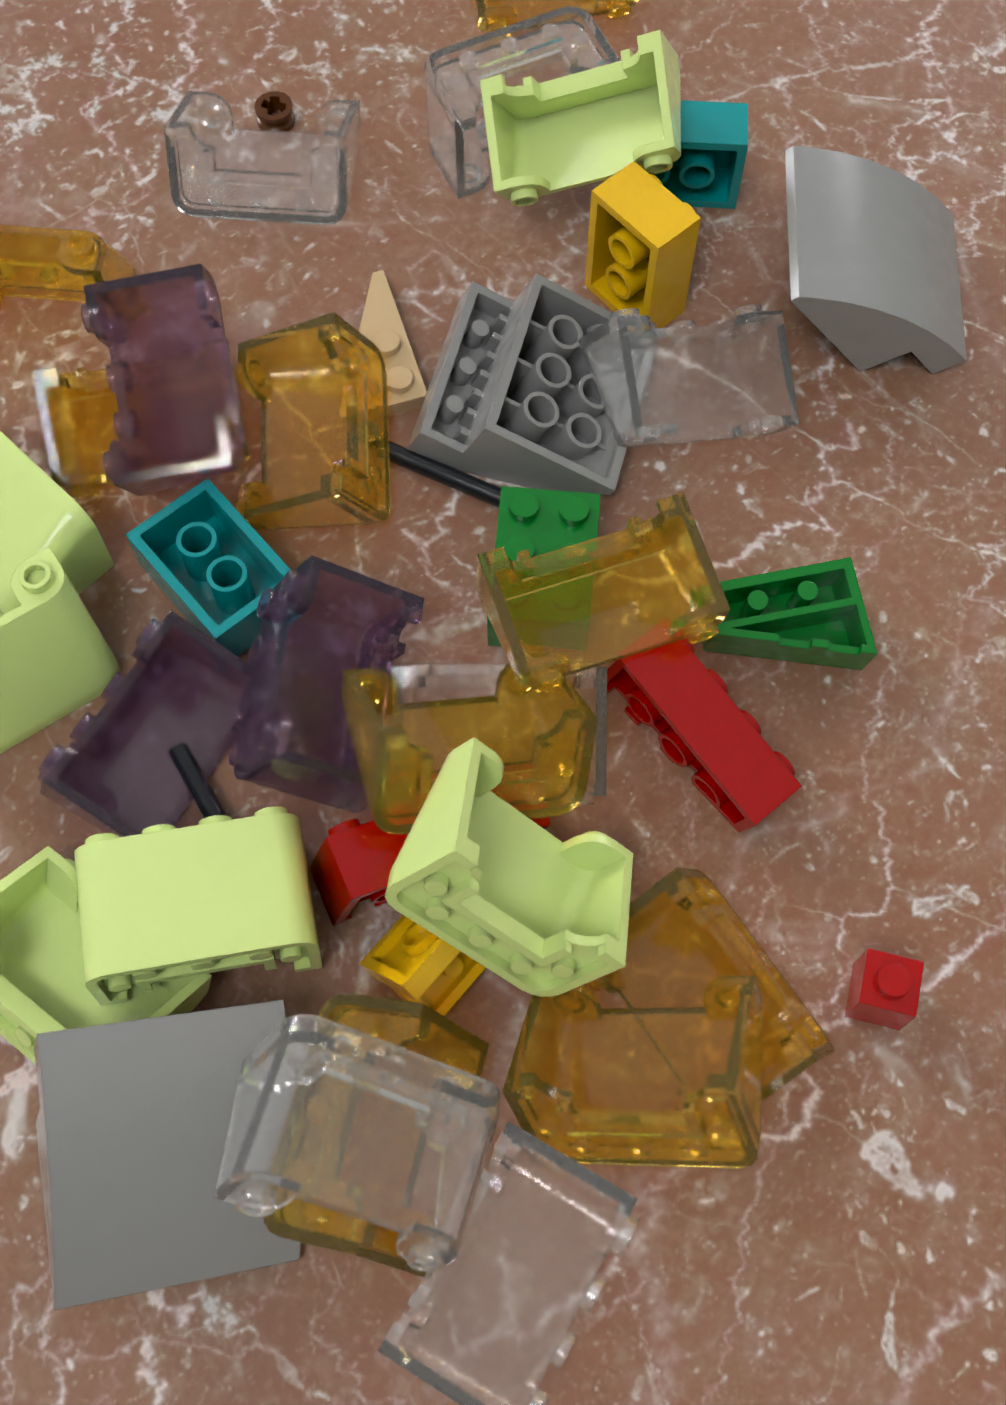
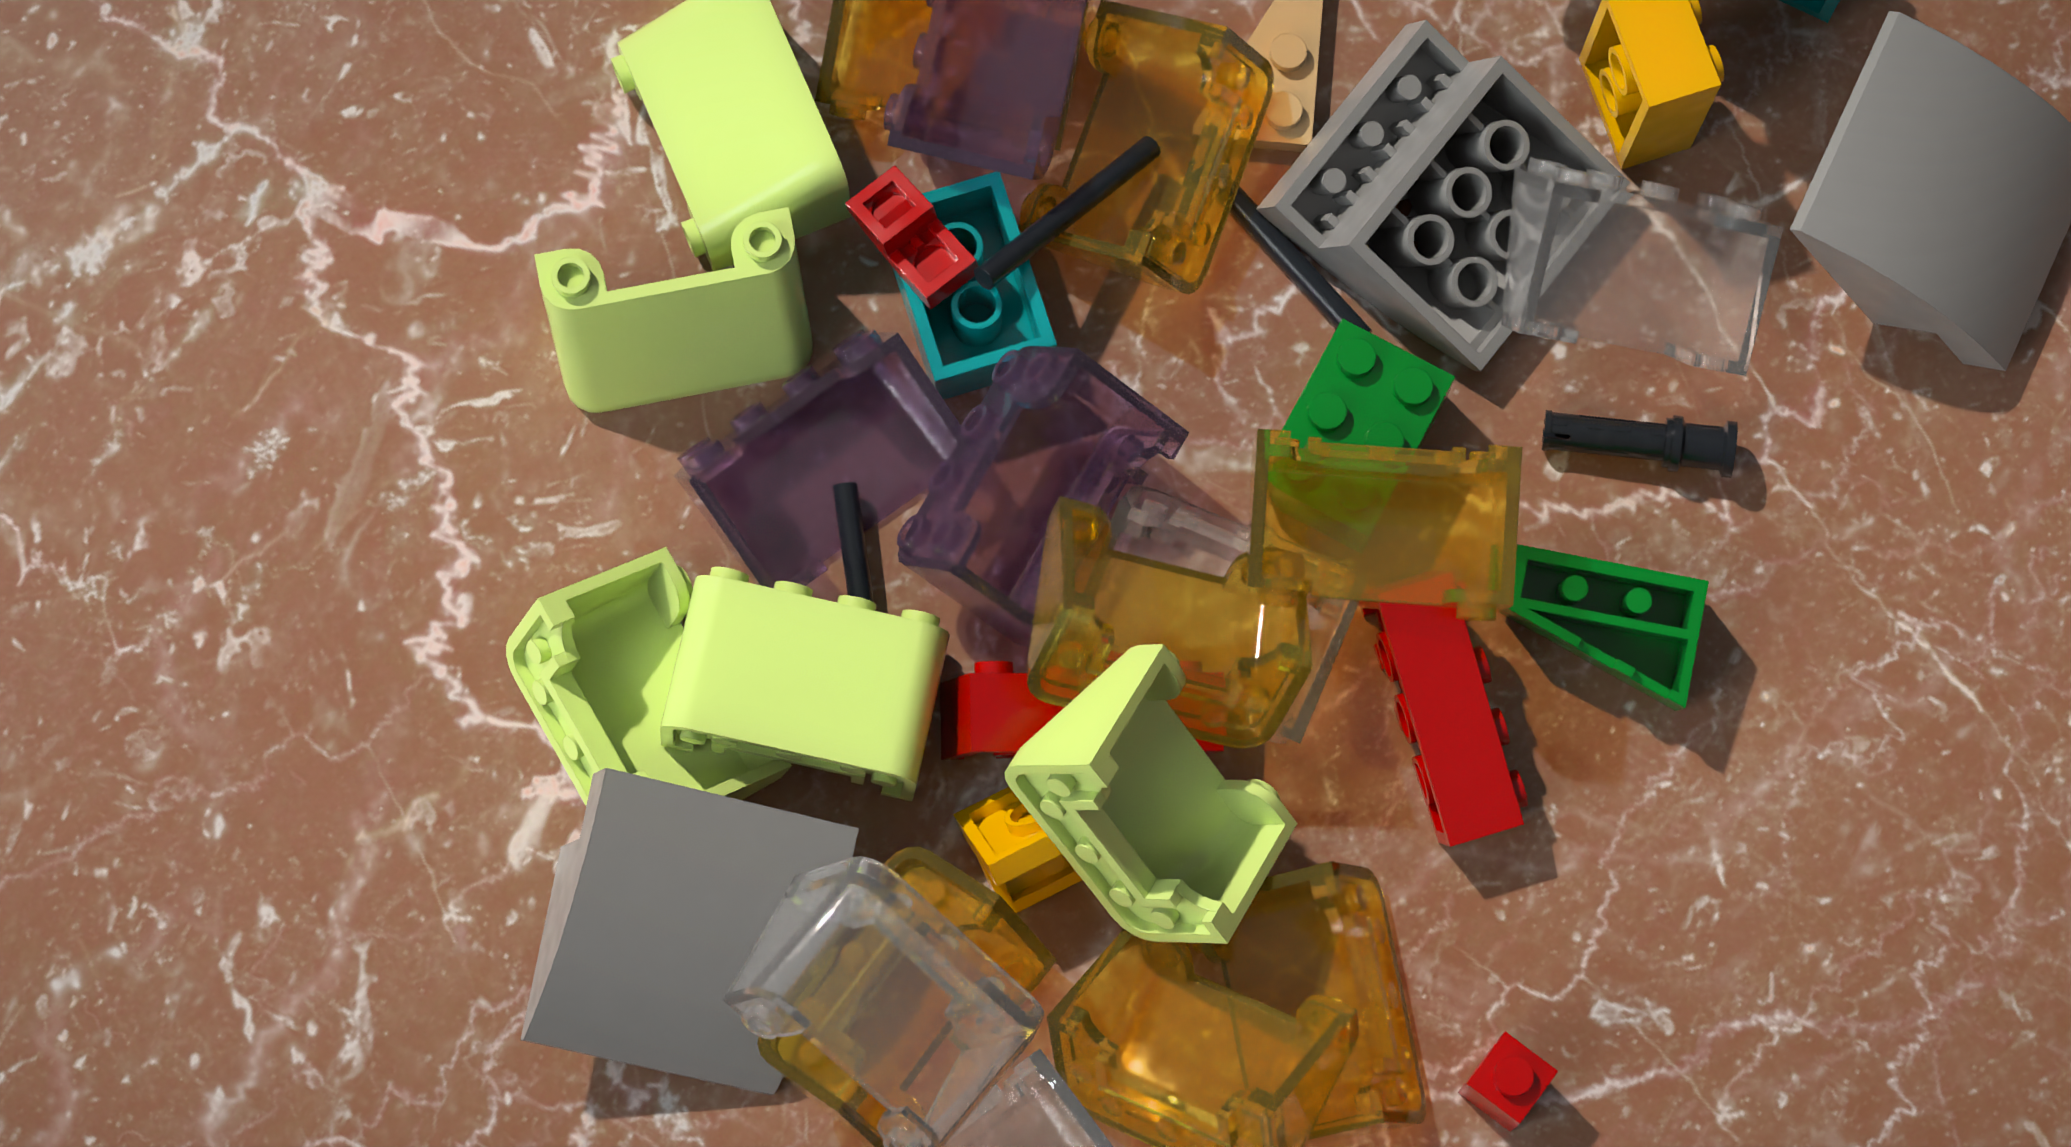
camera: 20 degrees right, 10 degrees up
none -> red slope [845,165,978,310]
none -> black bar [974,136,1161,290]
none -> black pin [1541,410,1738,478]

